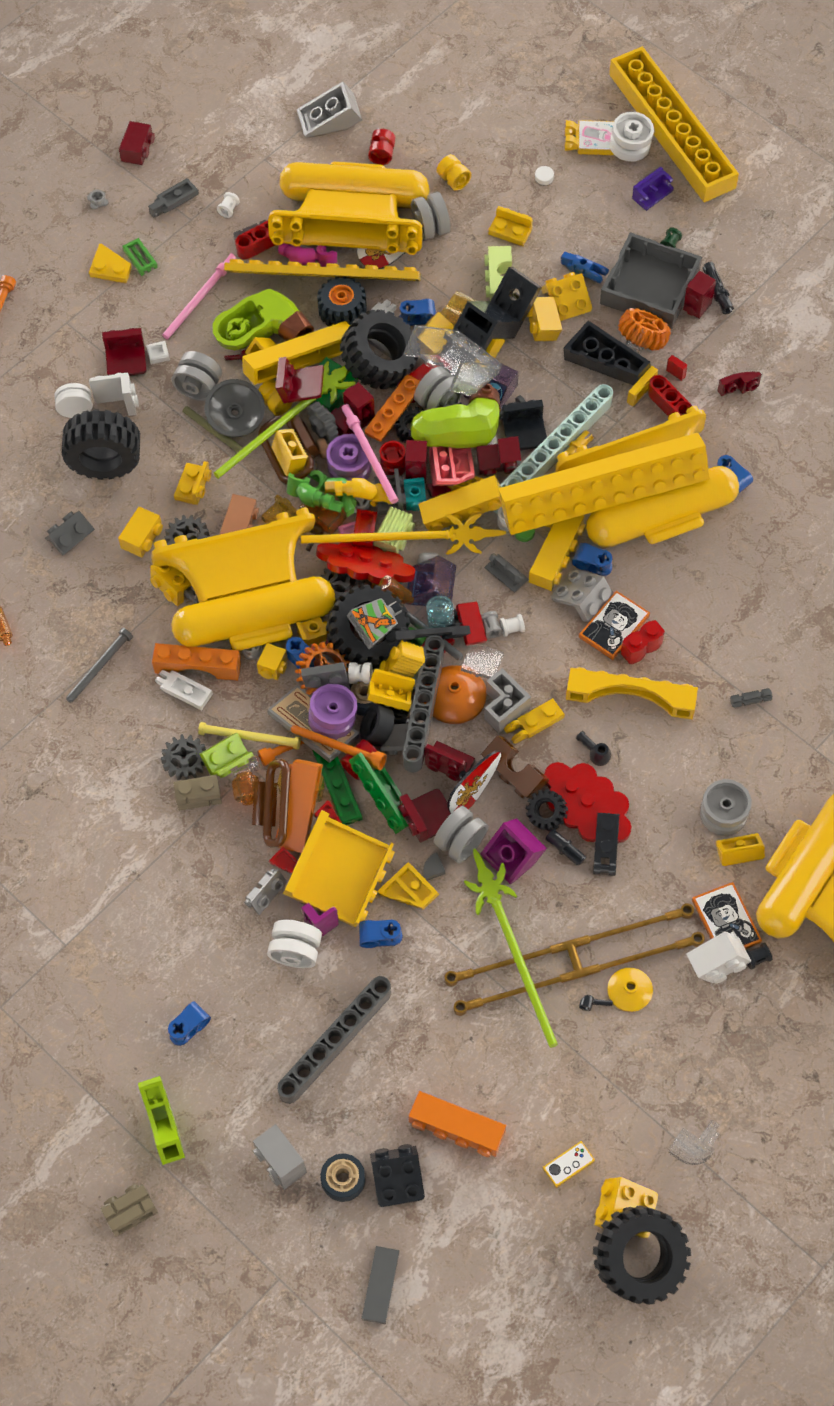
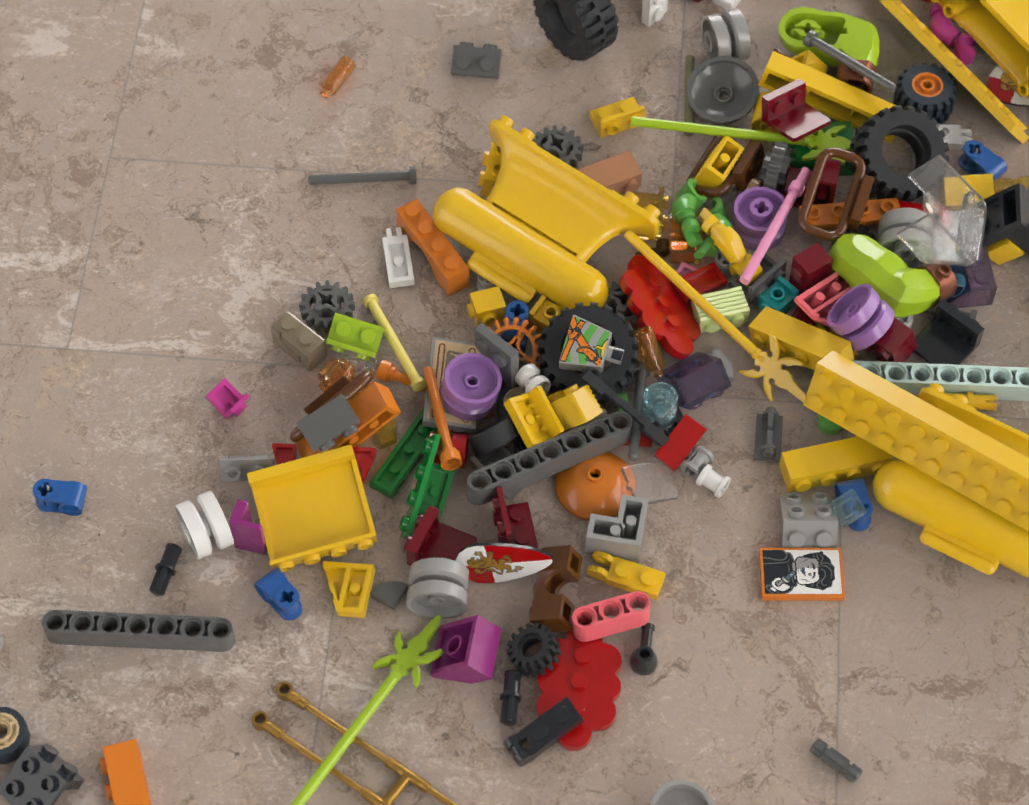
camera: 50 degrees right, 5 degrees down
yellow brick [118,506,163,558] -> none
red wheel [379,441,406,476] -> none
yellow arch [566,667,698,720] -> none
red brick [621,620,665,664] -> none
none -> black axle [149,543,182,596]
none -> dark pink bracket [205,378,250,419]
none -> dark grey brick [296,394,362,453]
none -> coral beam [572,591,650,642]
none -> reddish brown bar [798,147,875,241]
none -> dark grey bar [803,30,896,92]
none -> medium lavender wheel [826,284,895,351]
none -> clear light blue tile [830,488,867,527]

